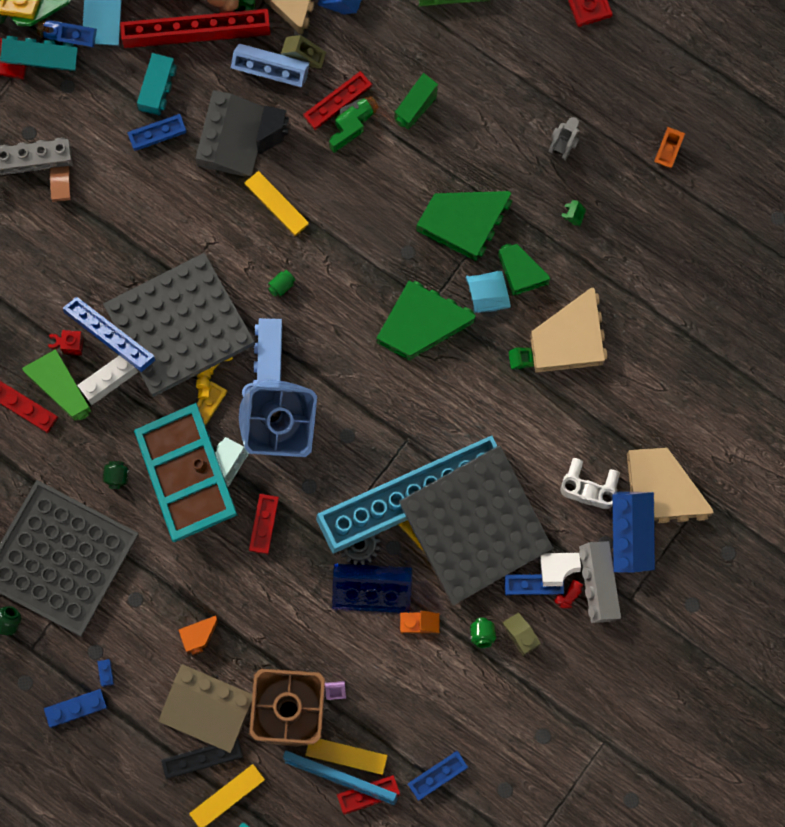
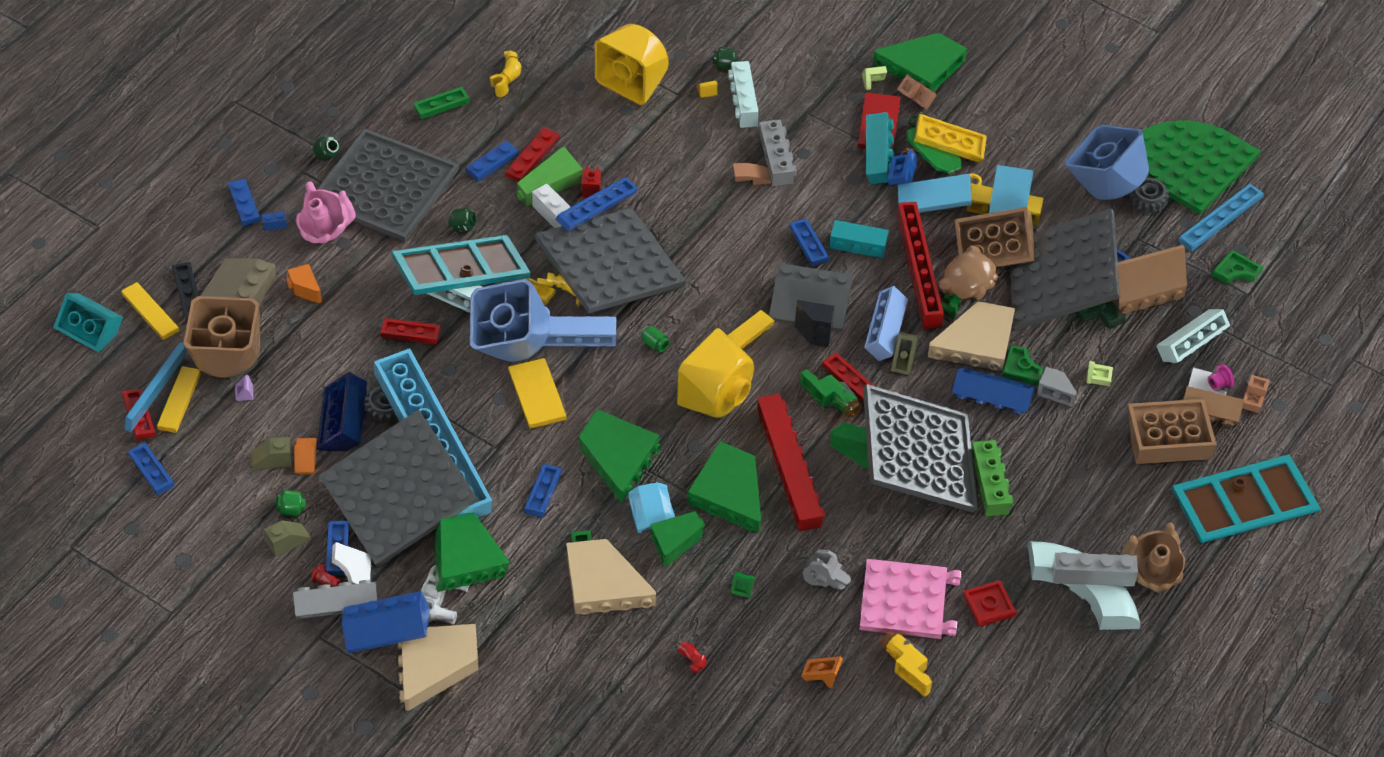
camera: 90 degrees right, 25 degrees down
none -> olive slope [252,437,292,469]
none -> bright pink piece [296,181,356,244]
none -> green slope [435,512,510,592]
none -> blue plate [466,140,519,182]
none -> yellow tile [508,358,567,429]
none -> blue tile [524,464,562,518]
none -> yellow piece [677,328,754,418]
none -> red arm [678,642,707,673]
none -> red brick [757,393,825,532]
none -> bright pink plate [859,559,961,639]
none -> dark grey plate [863,384,978,513]
none -> yellow plate [881,631,932,697]

